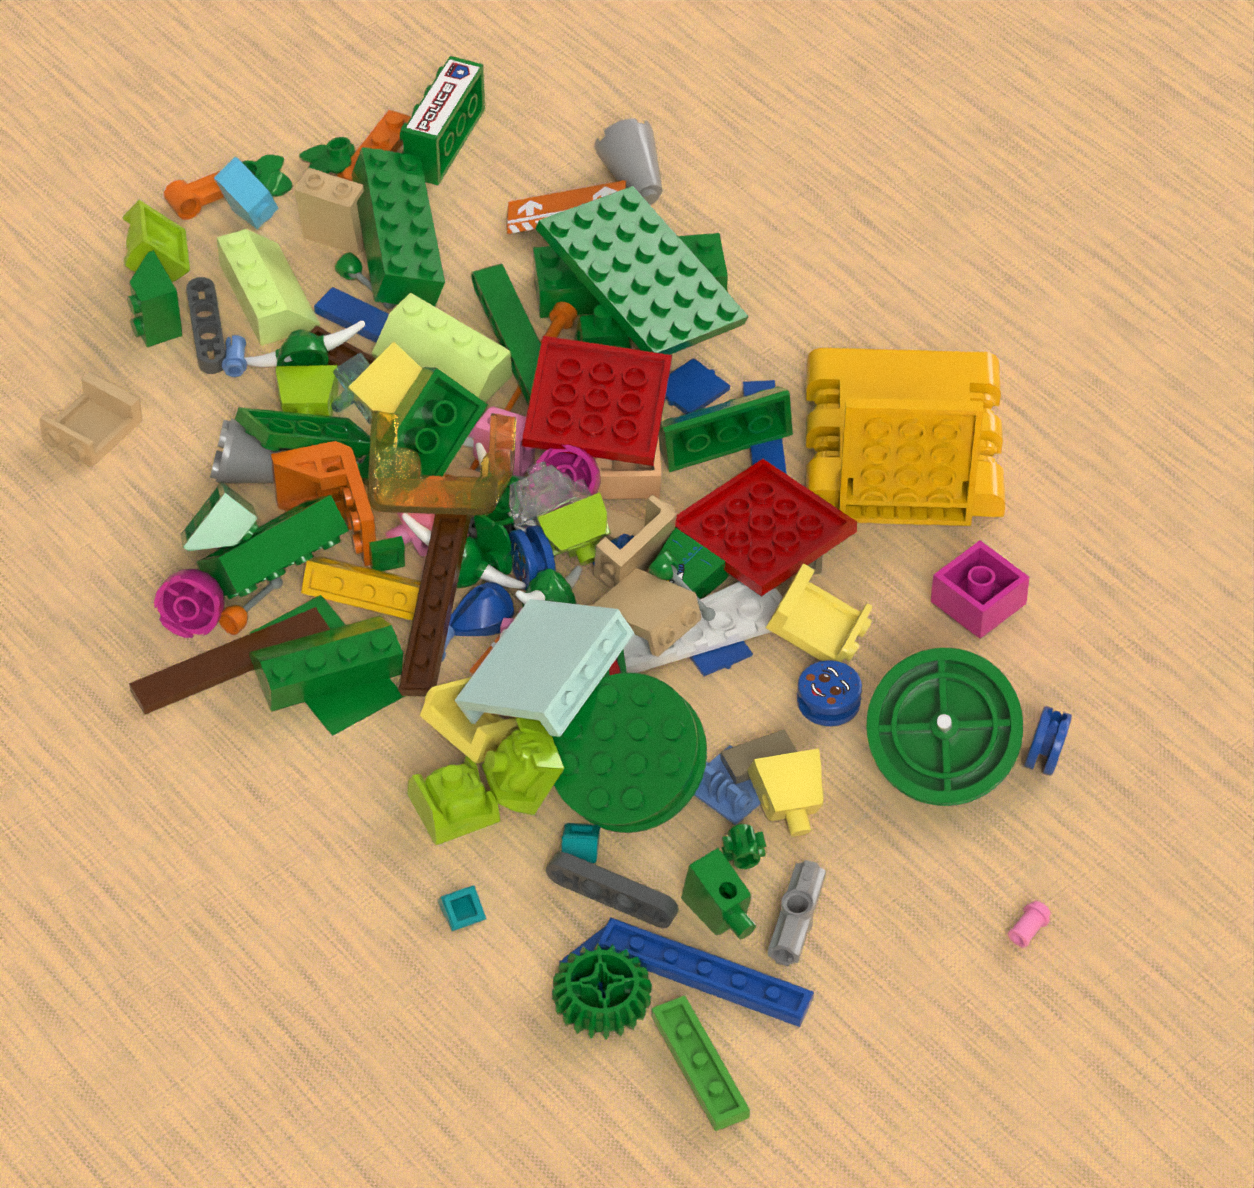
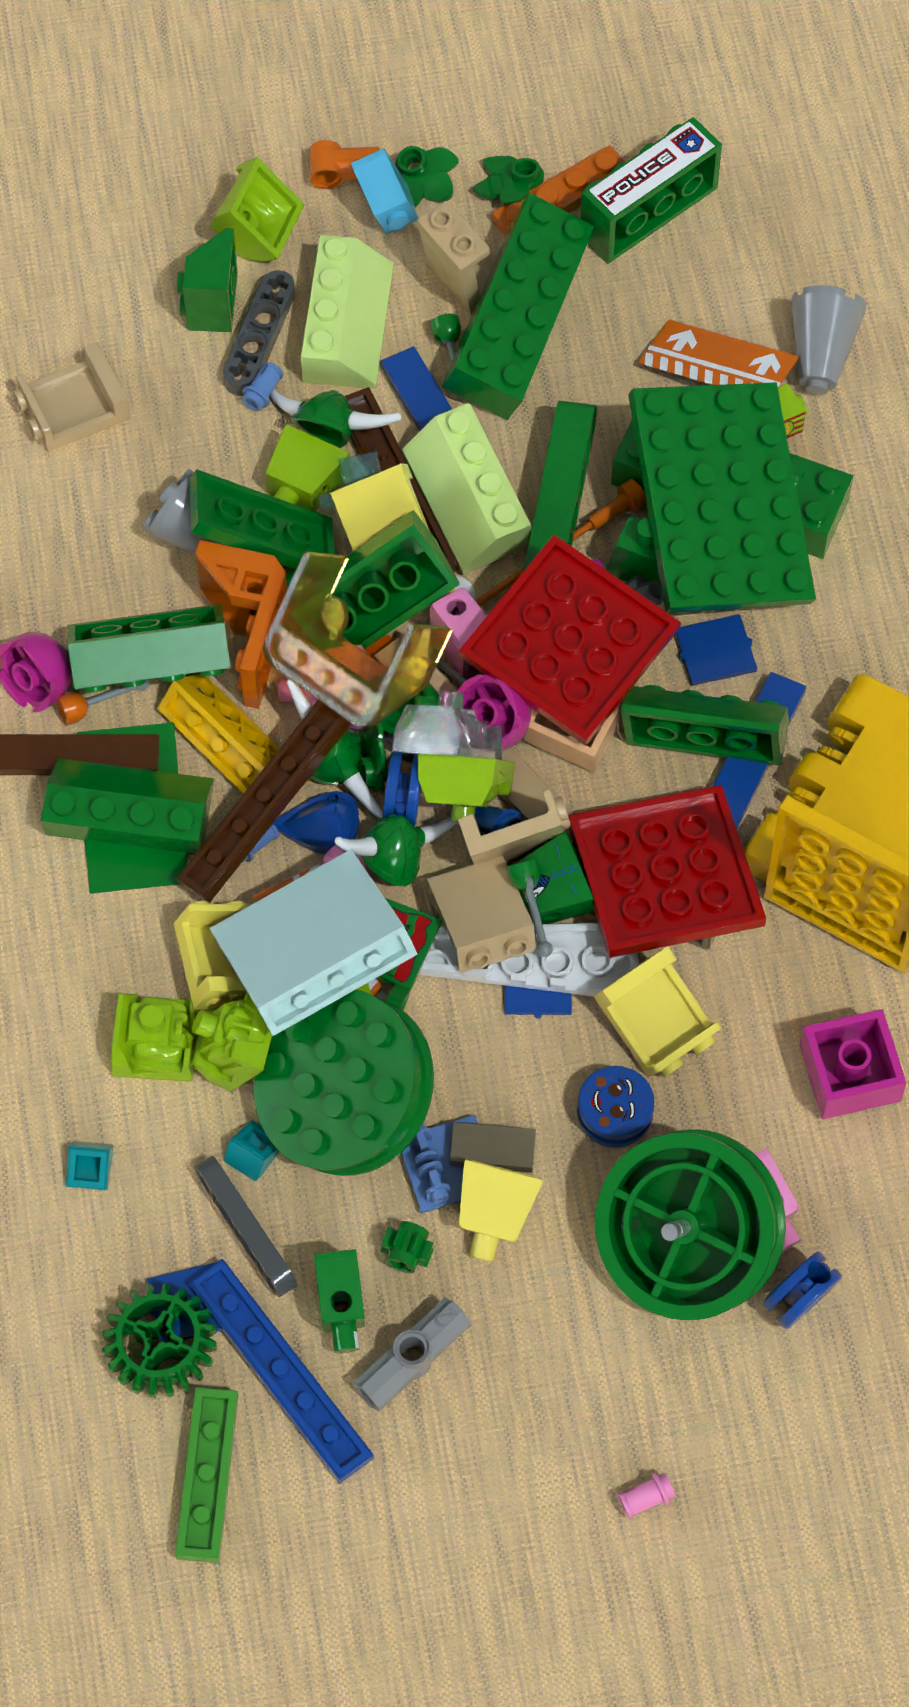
camera: 30 degrees right, 15 degrees up
slope [181,481,258,551] -> none
green tile [369,536,405,571] -> none

